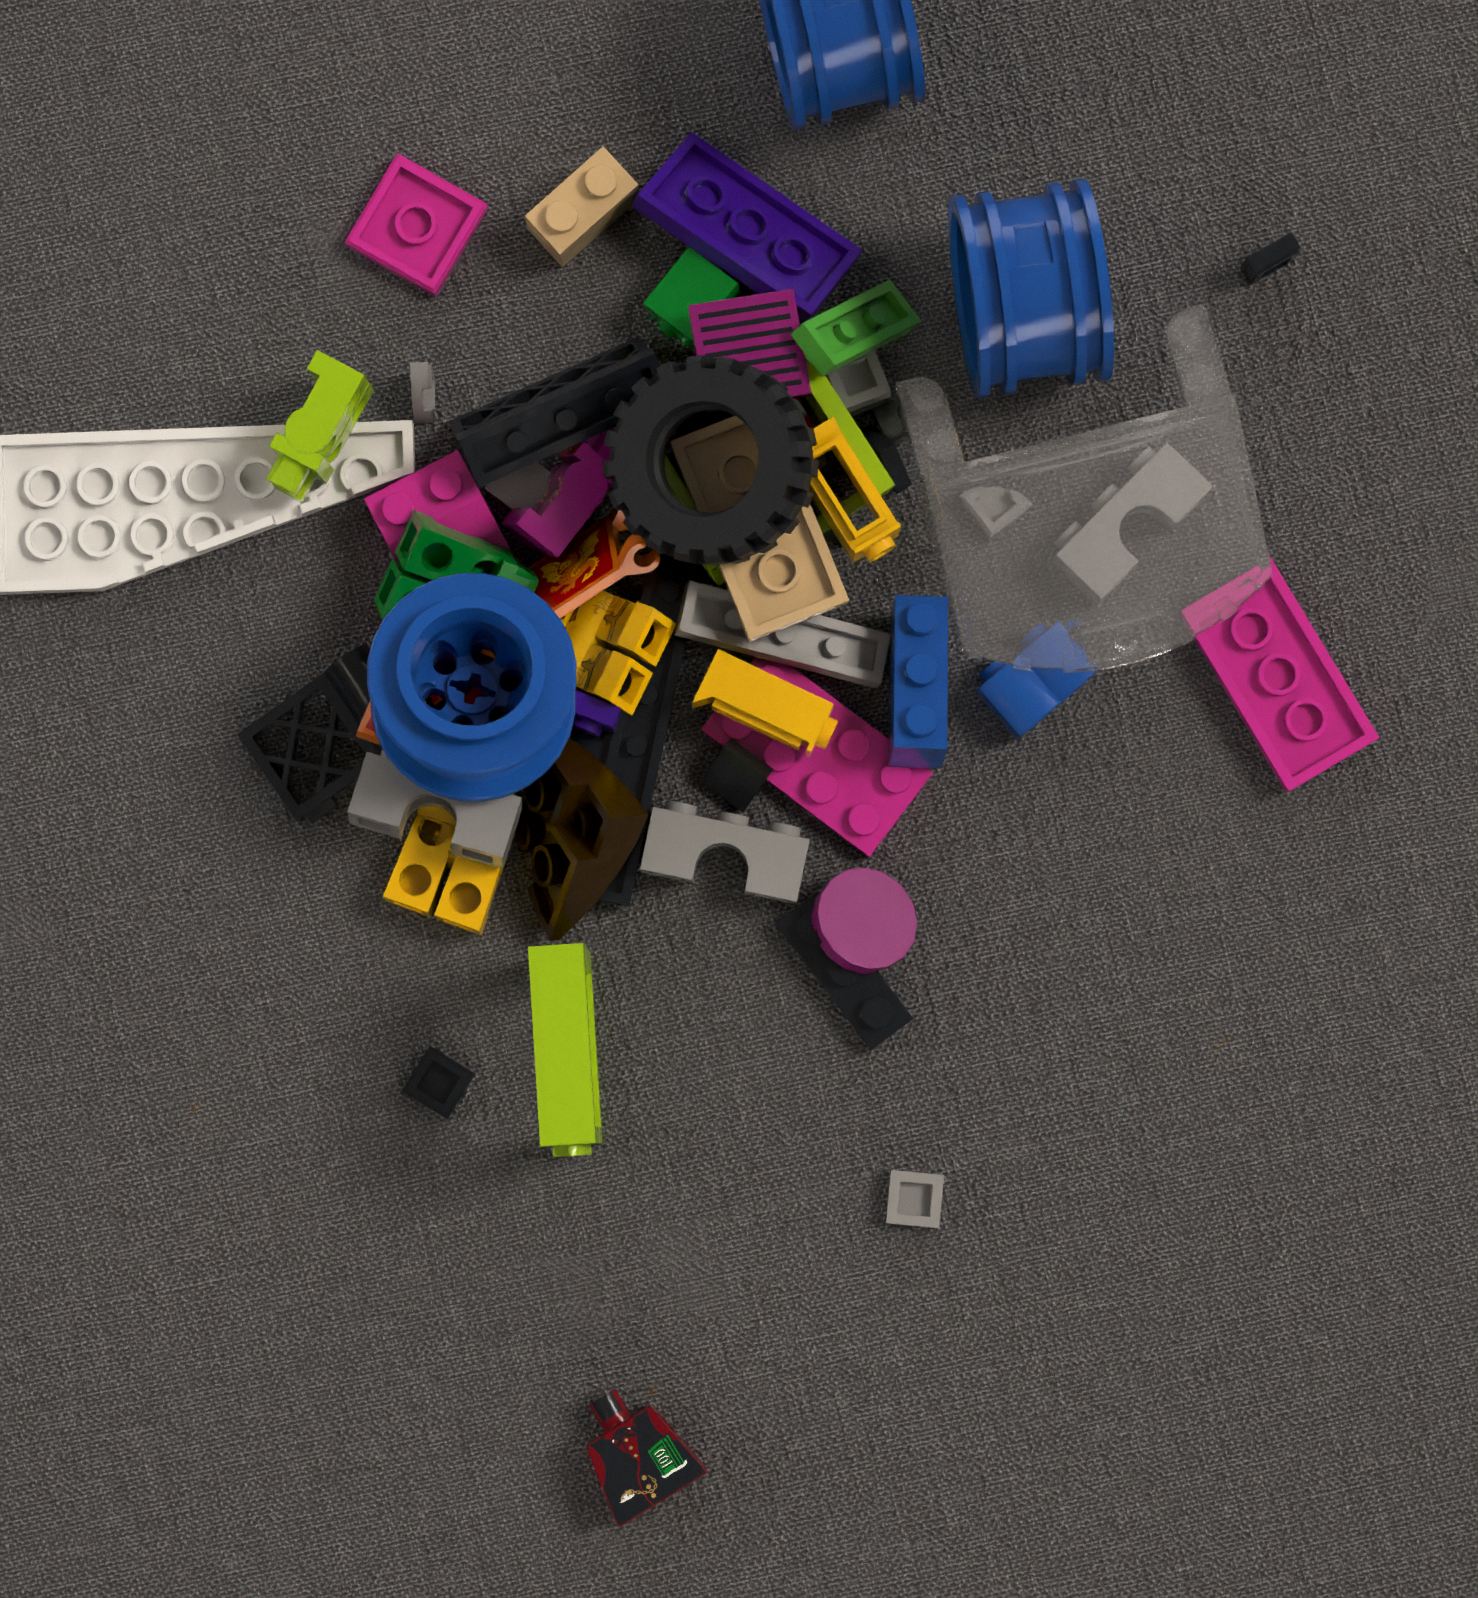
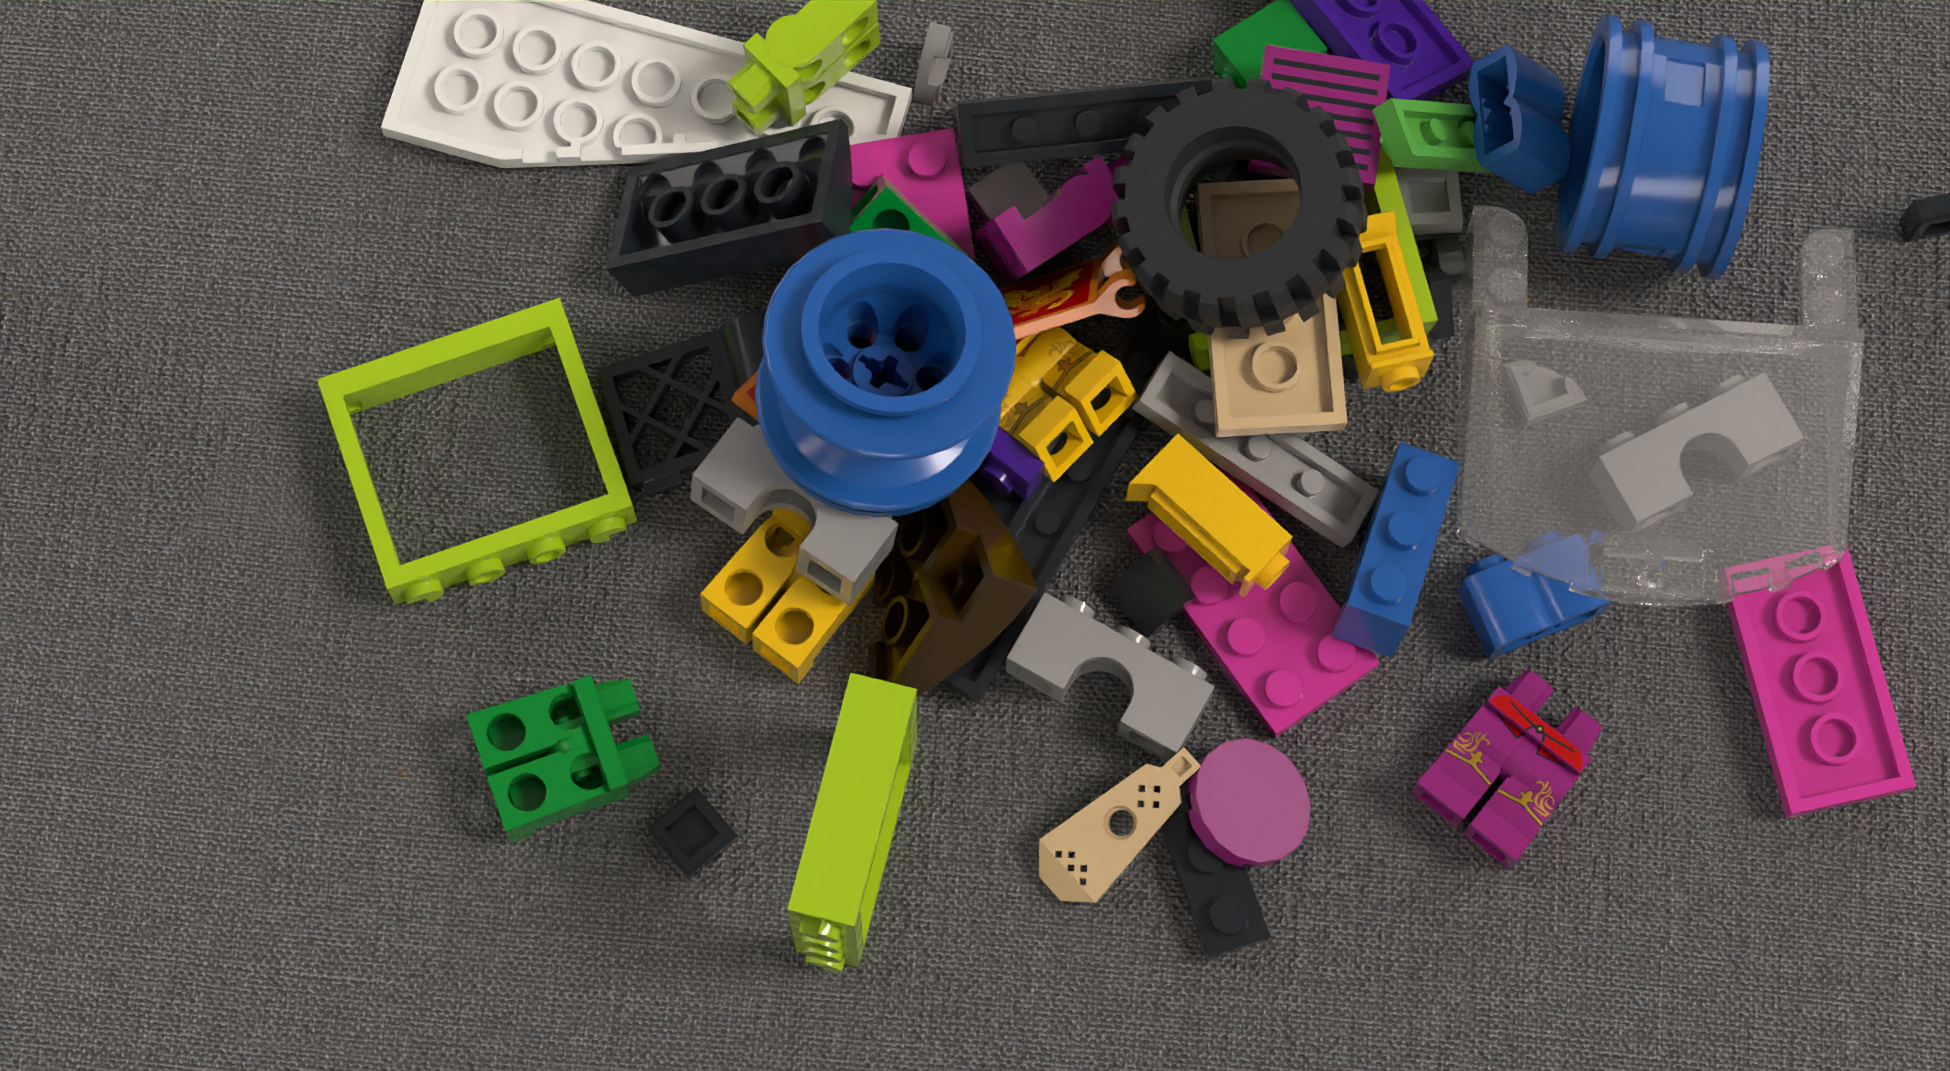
camera: 15 degrees right, 10 degrees down
none -> lime window [317,298,637,605]
none -> green hips [466,675,661,844]
none -> black slope [606,119,853,297]
none -> tan piece [1039,747,1201,903]
none -> magenta hips [1411,669,1602,870]
none -> blue brick [1469,44,1570,195]

